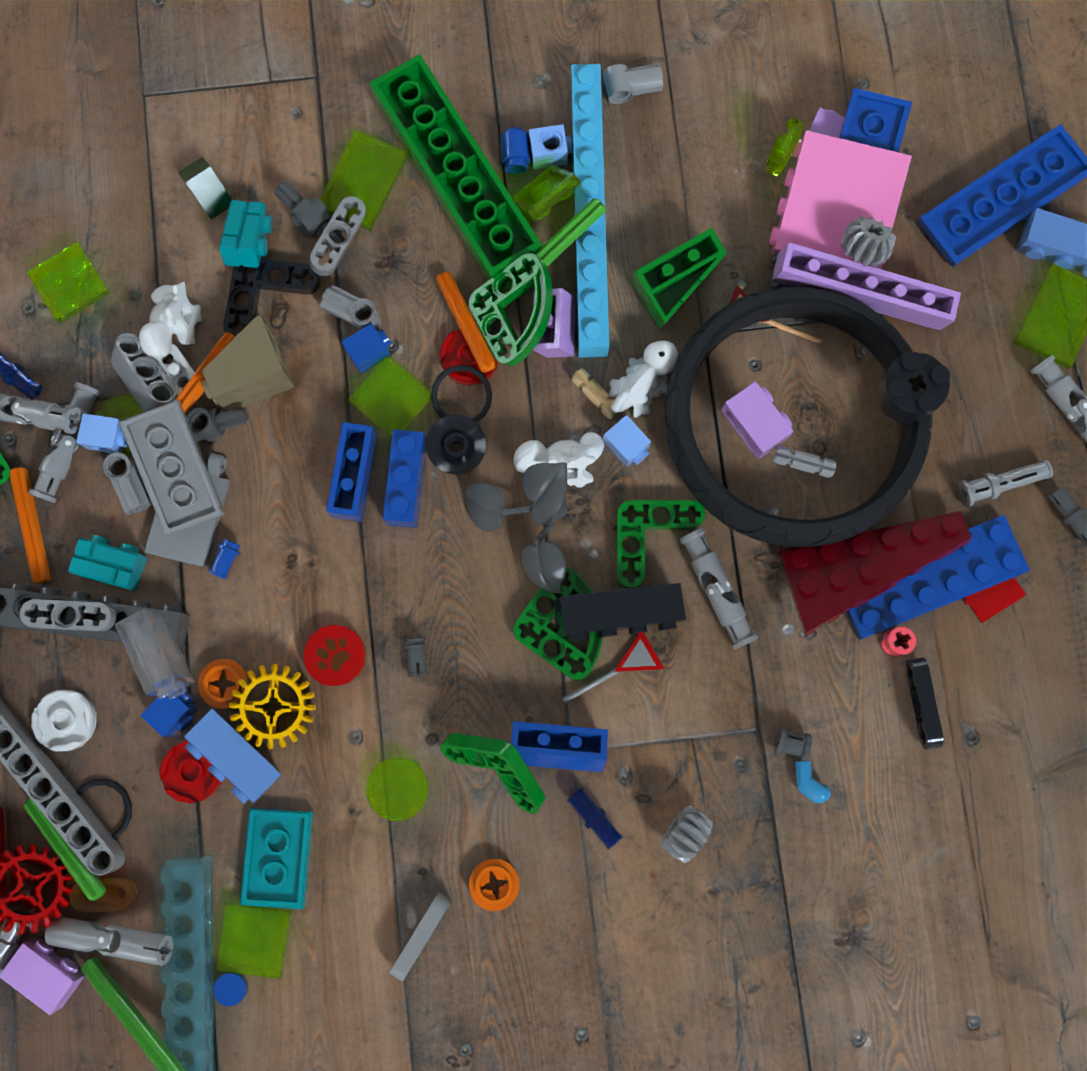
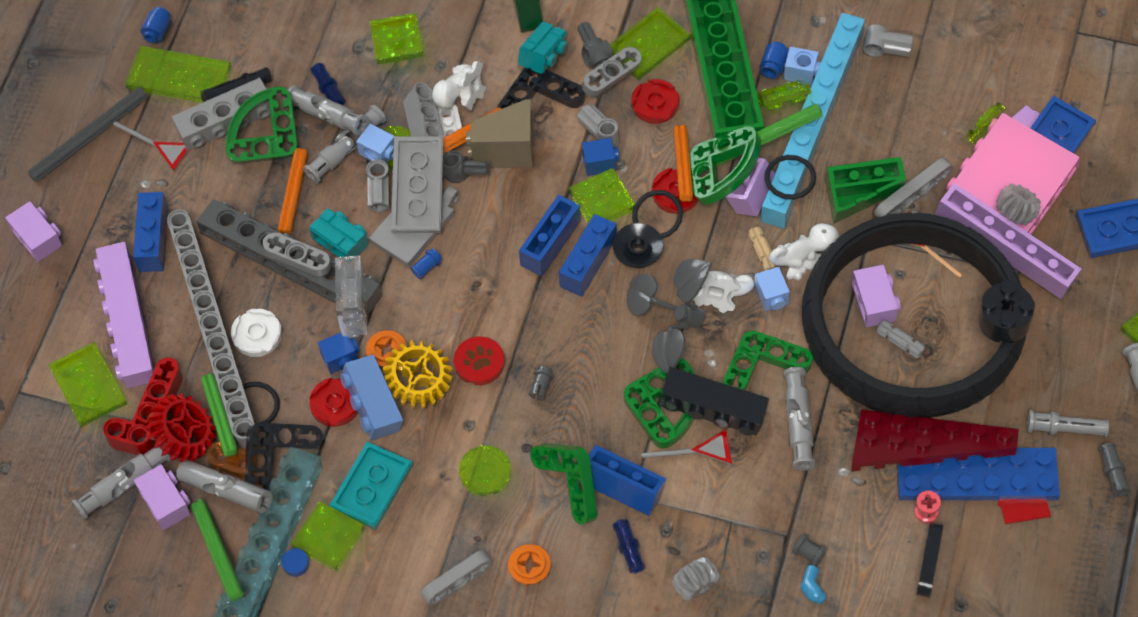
camera: 25 degrees right, 20 degrees down
none -> black beam [244,422,323,491]
none -> red tile [631,79,680,124]
none -> black piece [764,155,816,200]
none -> light grey beam [874,157,954,218]

